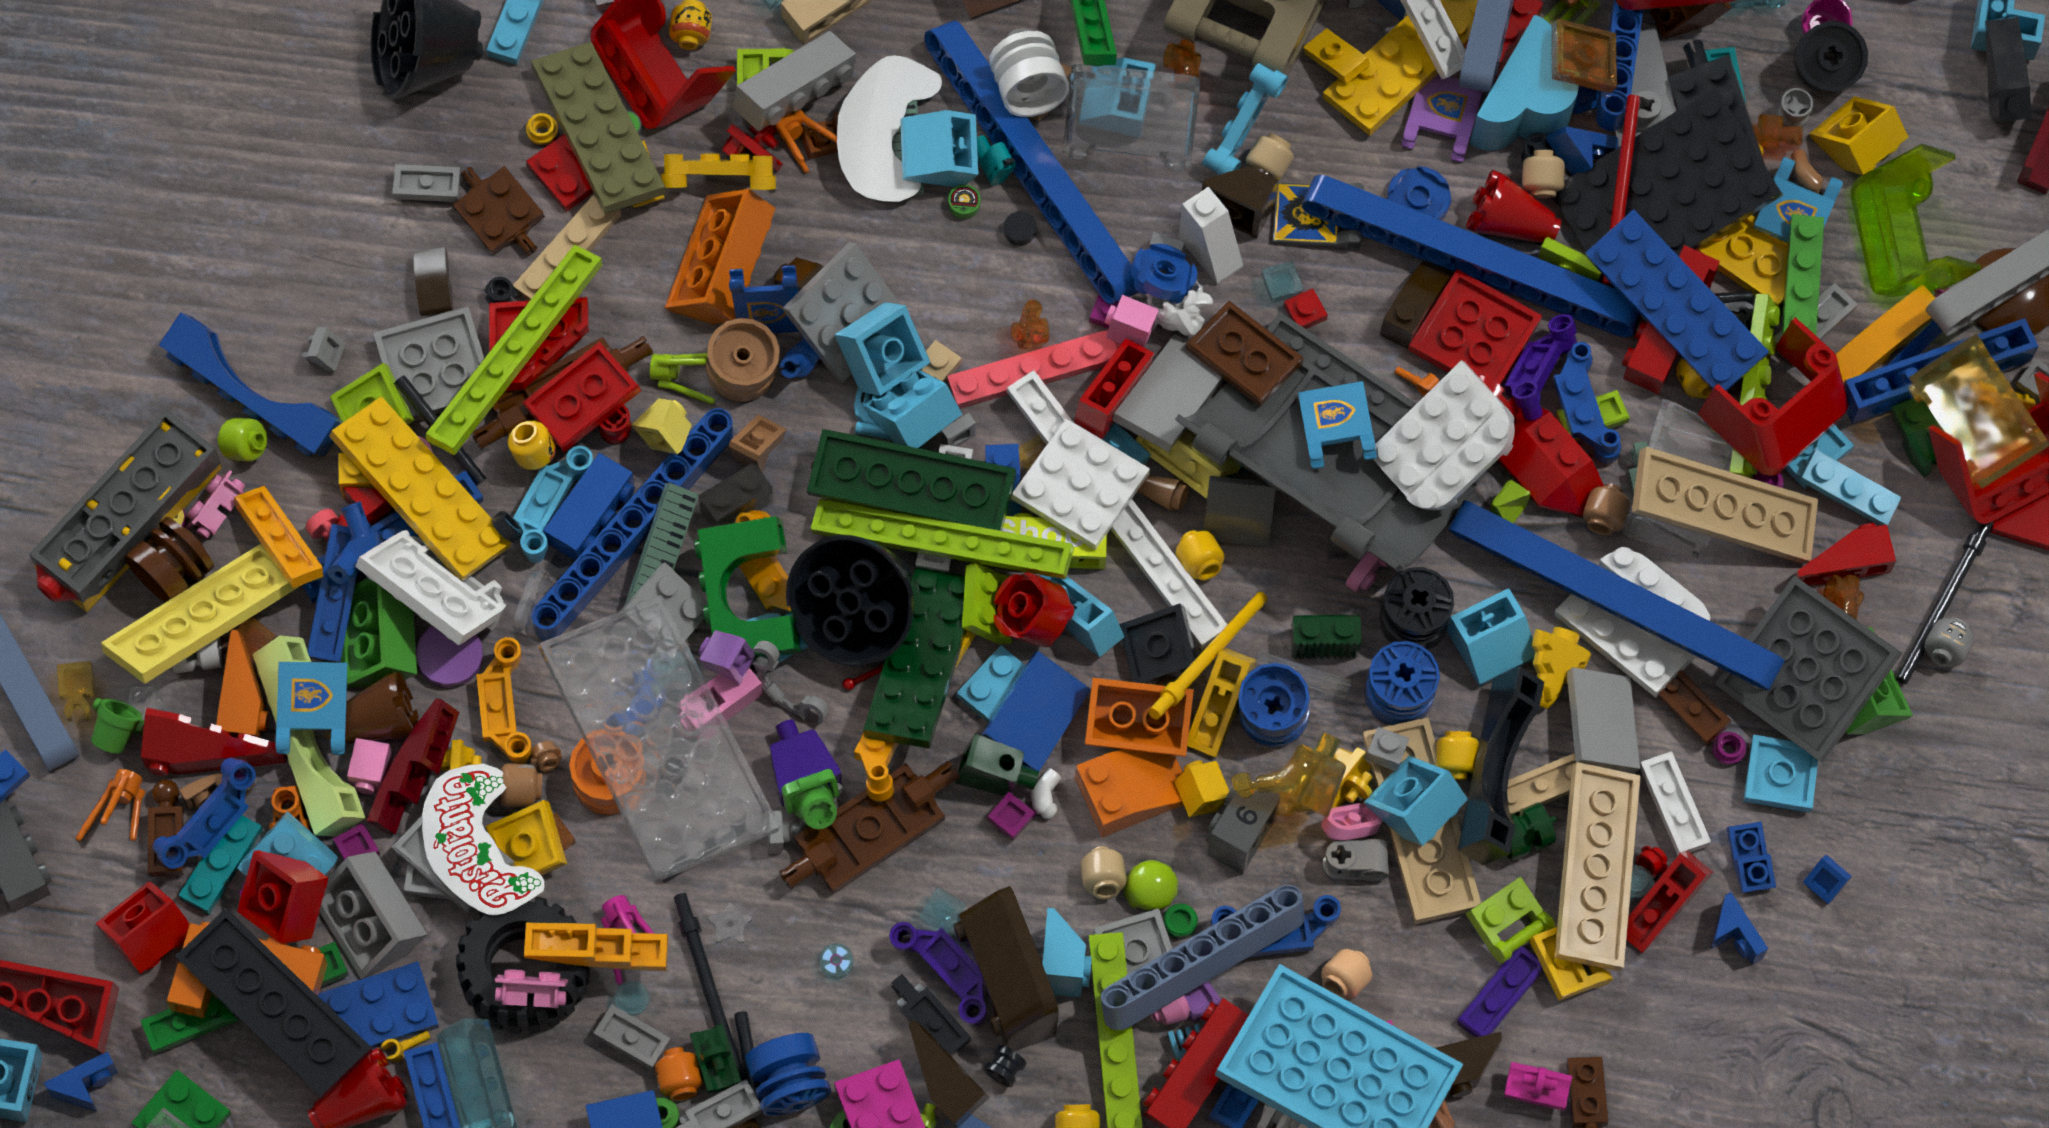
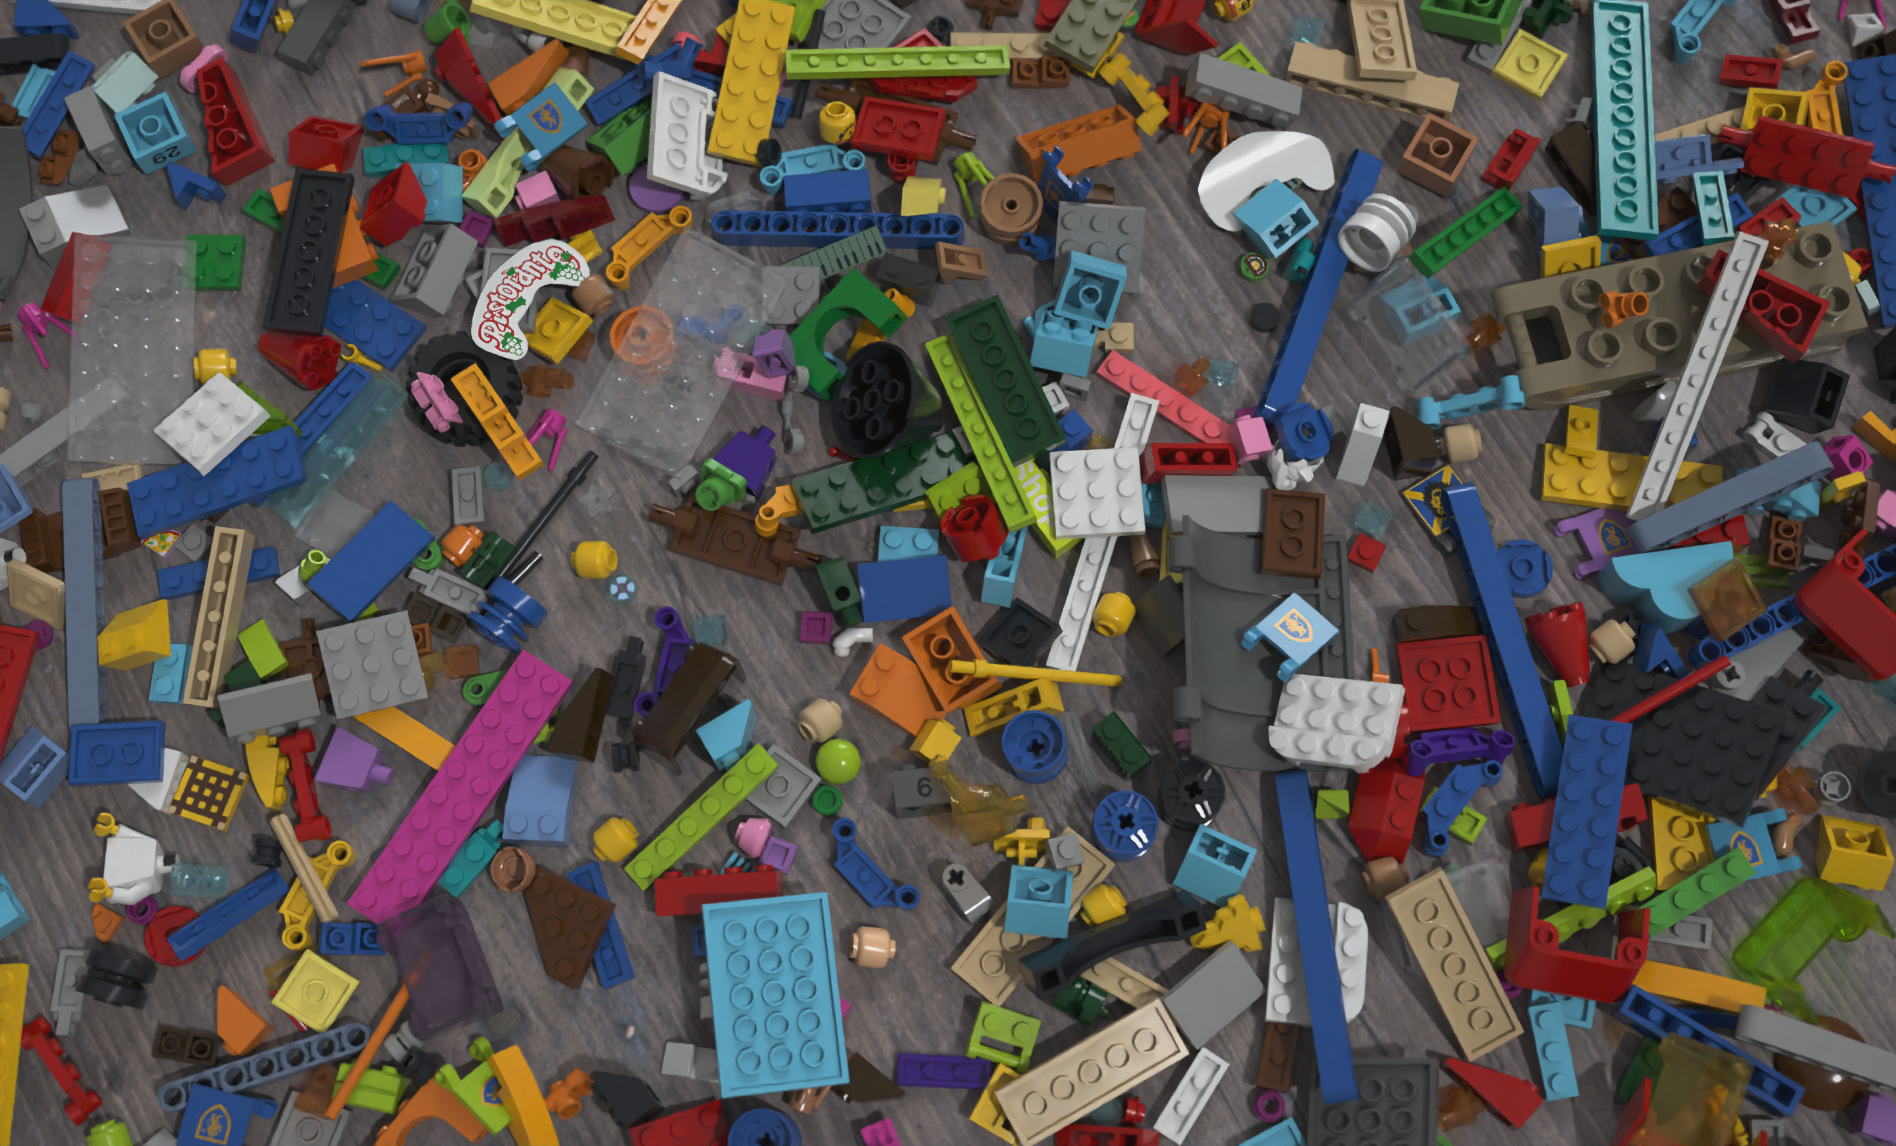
camera: 60 degrees right, 5 degrees up
medium nougat plate [530,741,562,772] -> none
sand blue beam [1101,885,1305,1030] -> none
bright pink plate [1321,803,1382,841] -> none
none -> clear orange plate [523,365,574,398]
none -> yellow head [571,541,618,579]
none -> dark orange slope [1010,56,1070,89]
none -> clear light blue plate [1206,359,1239,385]

